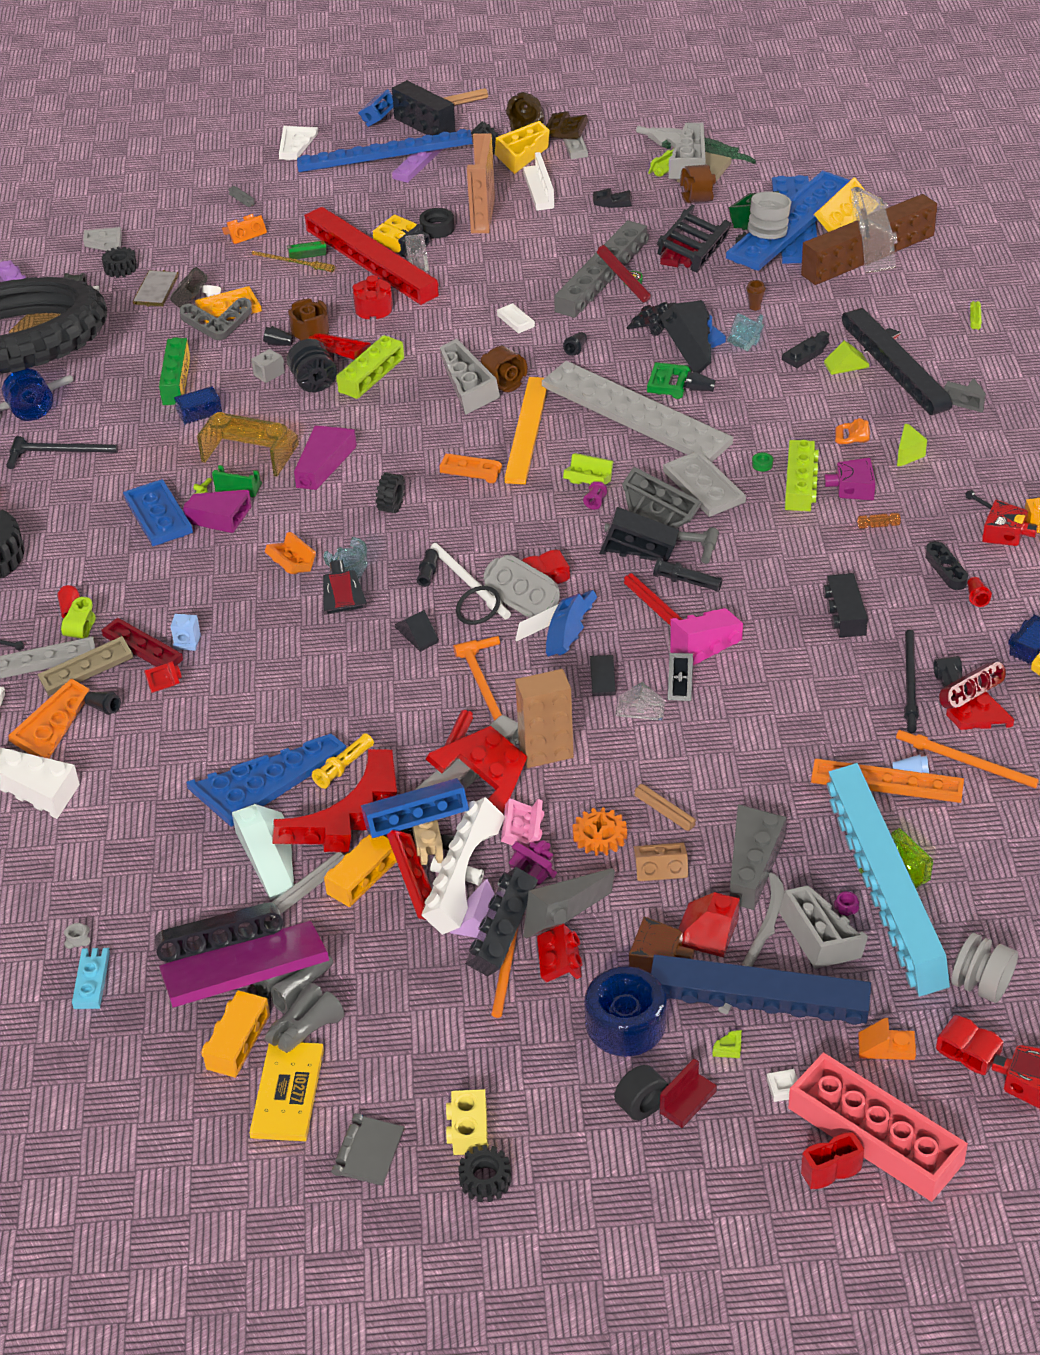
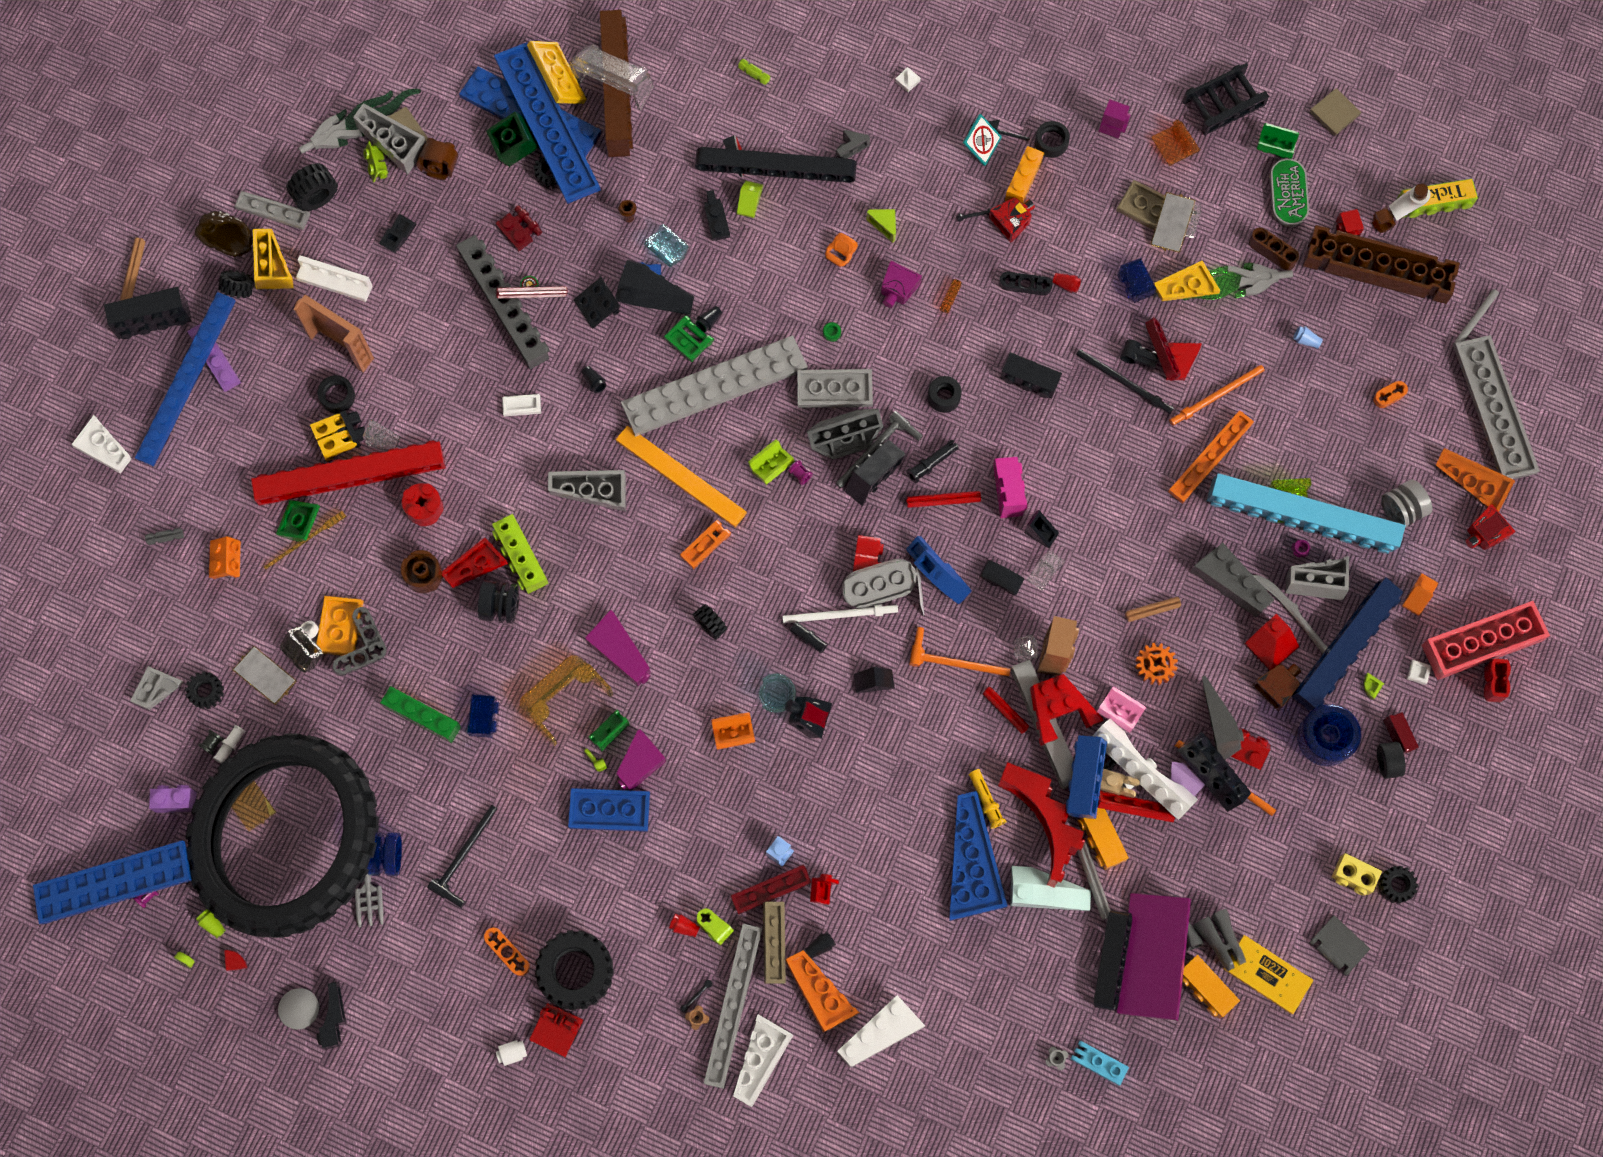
camera: 65 degrees left, 30 degrees up
light grey brick [251,349,285,383] -> none
black cone [263,326,293,346] -> none
blue brick [358,89,393,127] -> none
black tyre [456,586,501,625] -> none
reddish brown brick [481,345,528,393] -> none
magenta hips [508,840,557,885] -> none
dark brown slope [546,111,588,139] -> none
medium nougat bracket [633,843,688,881] -> none
black fence [657,204,732,273] -> none
light grey wheel [748,191,791,239] -> none
lime brick [785,440,819,511] -> none
light blue cone [893,754,929,774] -> none
red brick [936,1015,1004,1075] -> none
none -> black tyre [286,163,338,211]
none -> black tyre [927,376,962,413]

